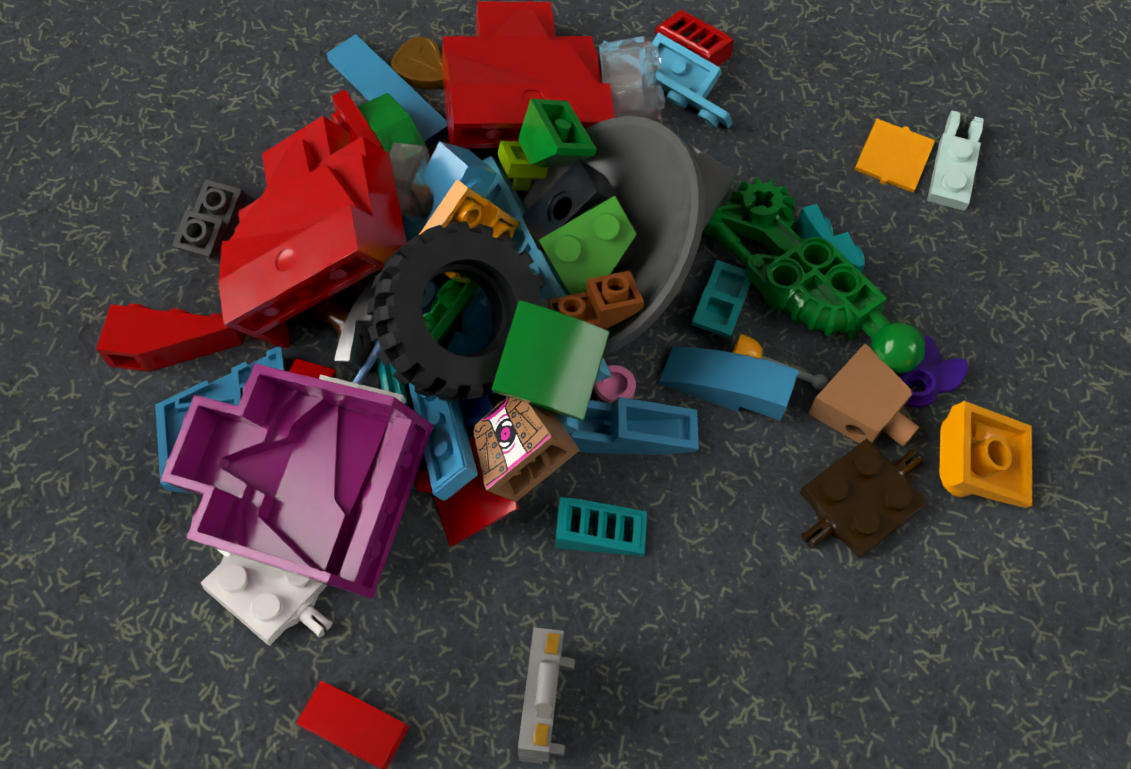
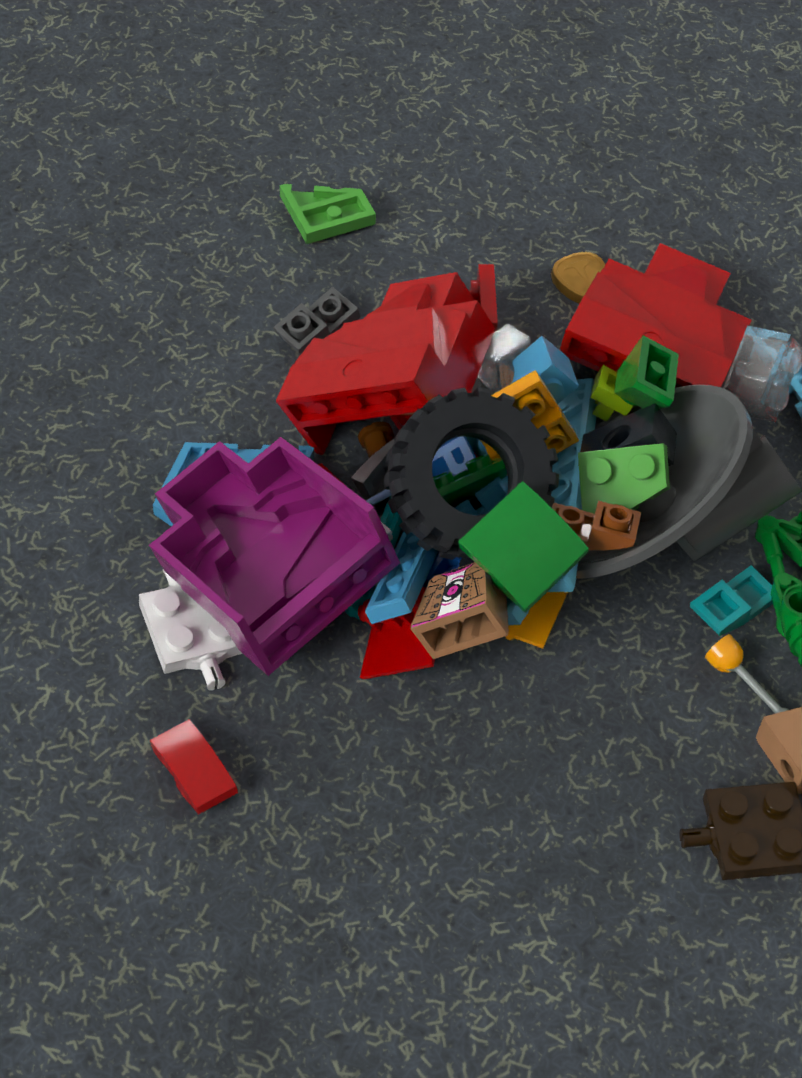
camera: 30 degrees right, 10 degrees down
red slope [96,303,244,372] -> none
dark azure tile [327,34,448,148] -> none
green slope [357,93,429,176] -> none
light grey piece [518,627,575,764] -> none
teal slope [555,497,647,556] -> none
dark azure slope [569,397,699,454] -> none
bright pink tile [593,365,636,403] -> none
dark azure slope [658,347,799,421] -> none
none -> bright green wing [280,184,376,244]

